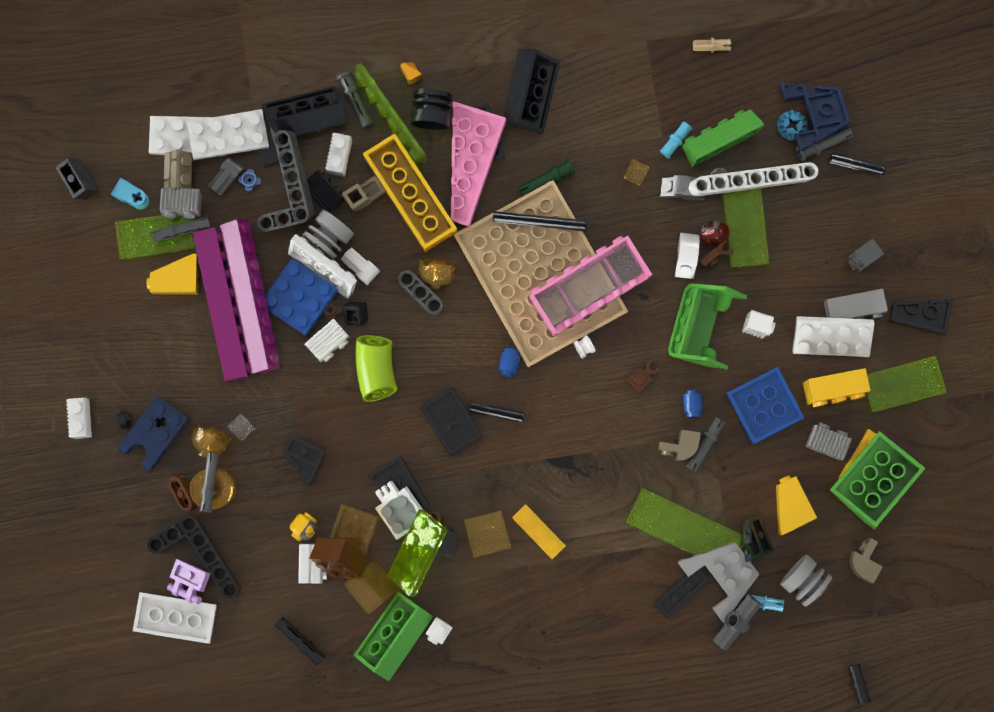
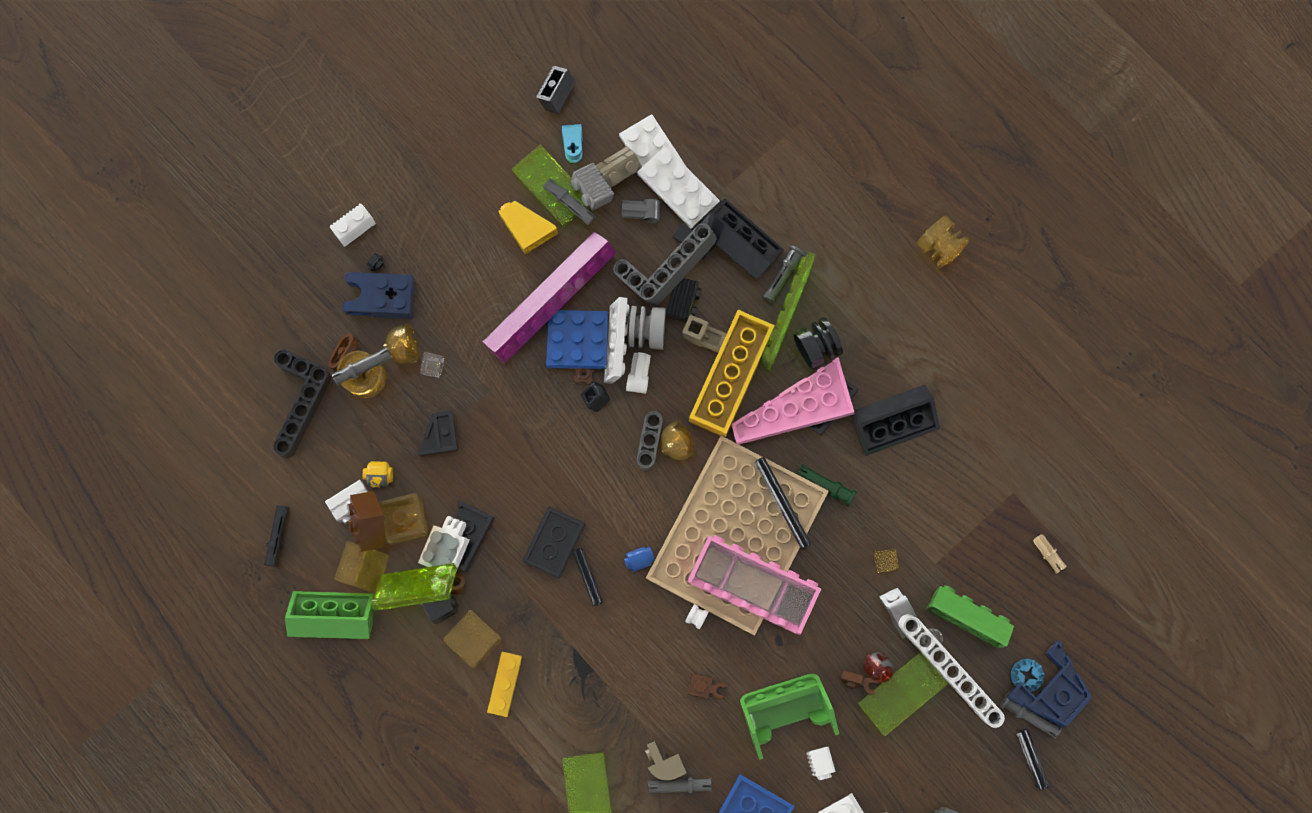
camera: 65 degrees right, 5 degrees down
white plate [133,592,217,644] -> none
lavender plate [167,559,211,604] -> none
magenta brick [193,227,250,383] -> none
medium blue plate [238,169,261,192] -> none
white brick [305,319,350,362] -> none
white brick [325,133,352,177] -> none
lime brick [356,335,398,402] -> none
light orange slope [401,62,423,85] -> none
white brick [426,617,453,645] -> none
medium azure pin [660,121,692,159] -> none
white brick [675,233,699,279] -> none
blue brick [683,390,703,418] -> none

